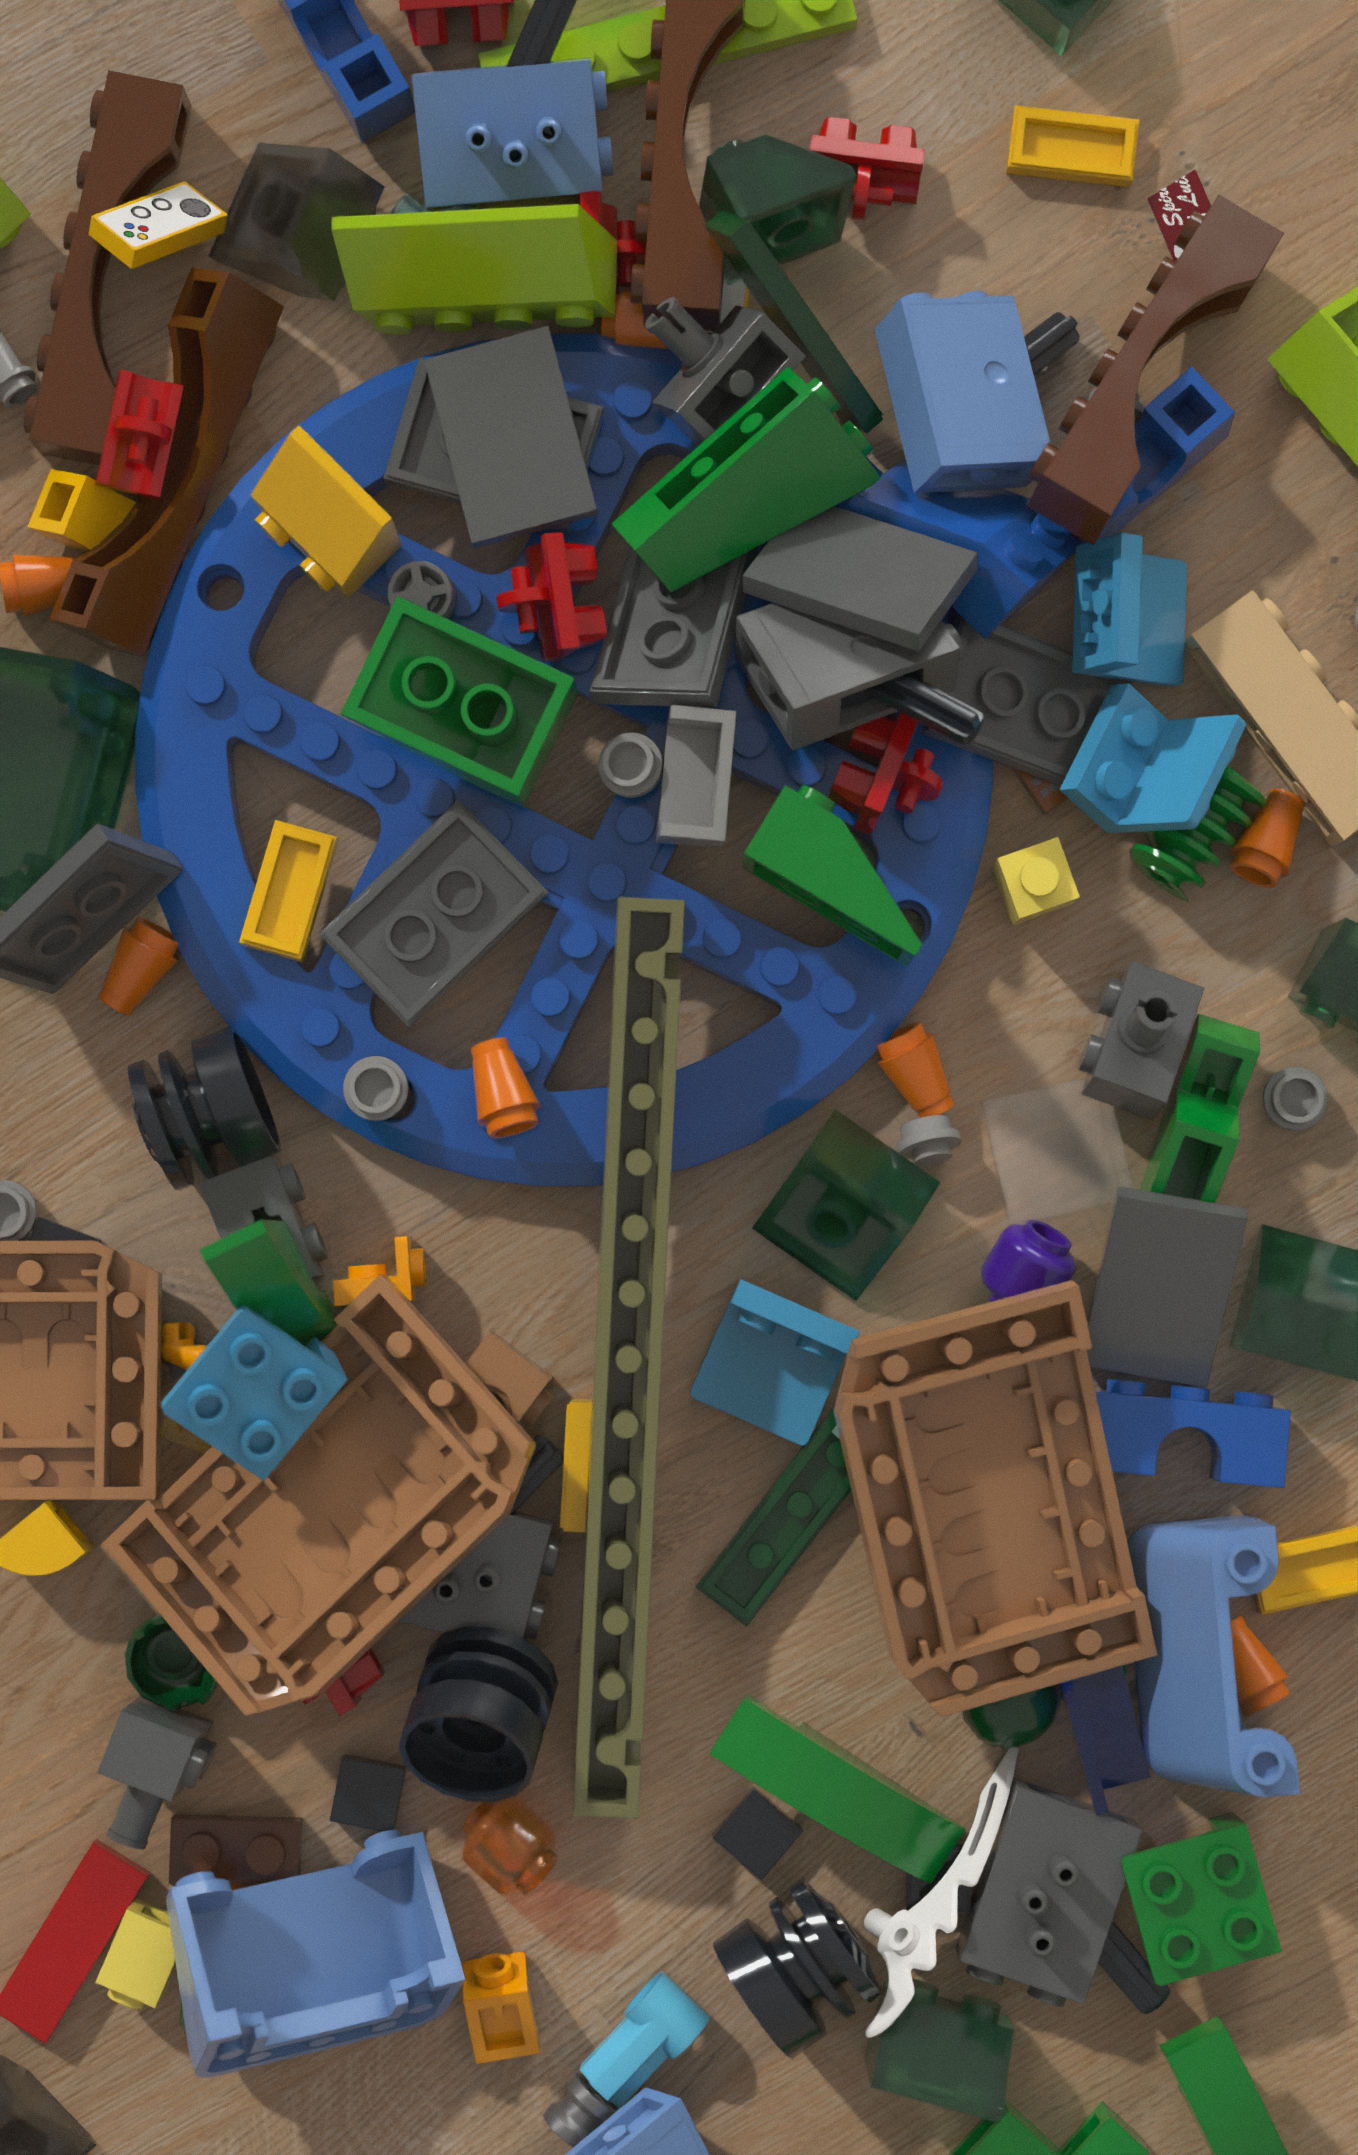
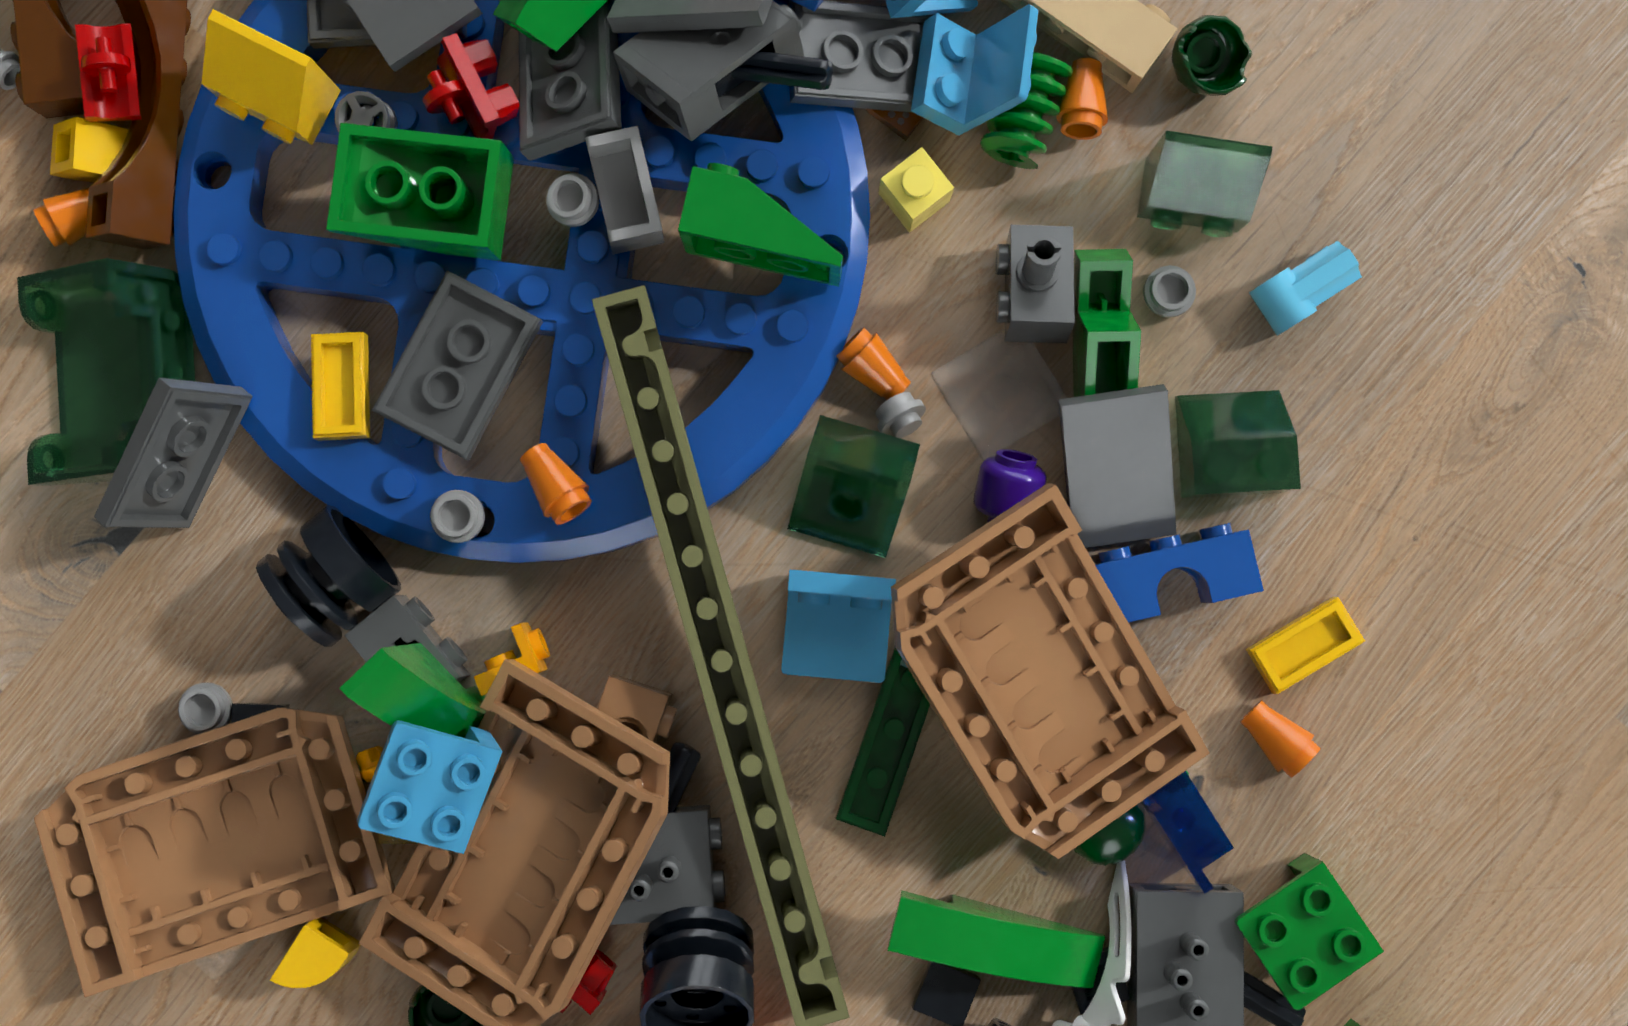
camera: 20 degrees left, 0 degrees up
orange cone [98,916,179,1016] -> none
yellow tile [560,1399,592,1533] -> none
red hips [828,712,943,835] -> none
medium blue windscreen [1127,1514,1300,1797] -> none

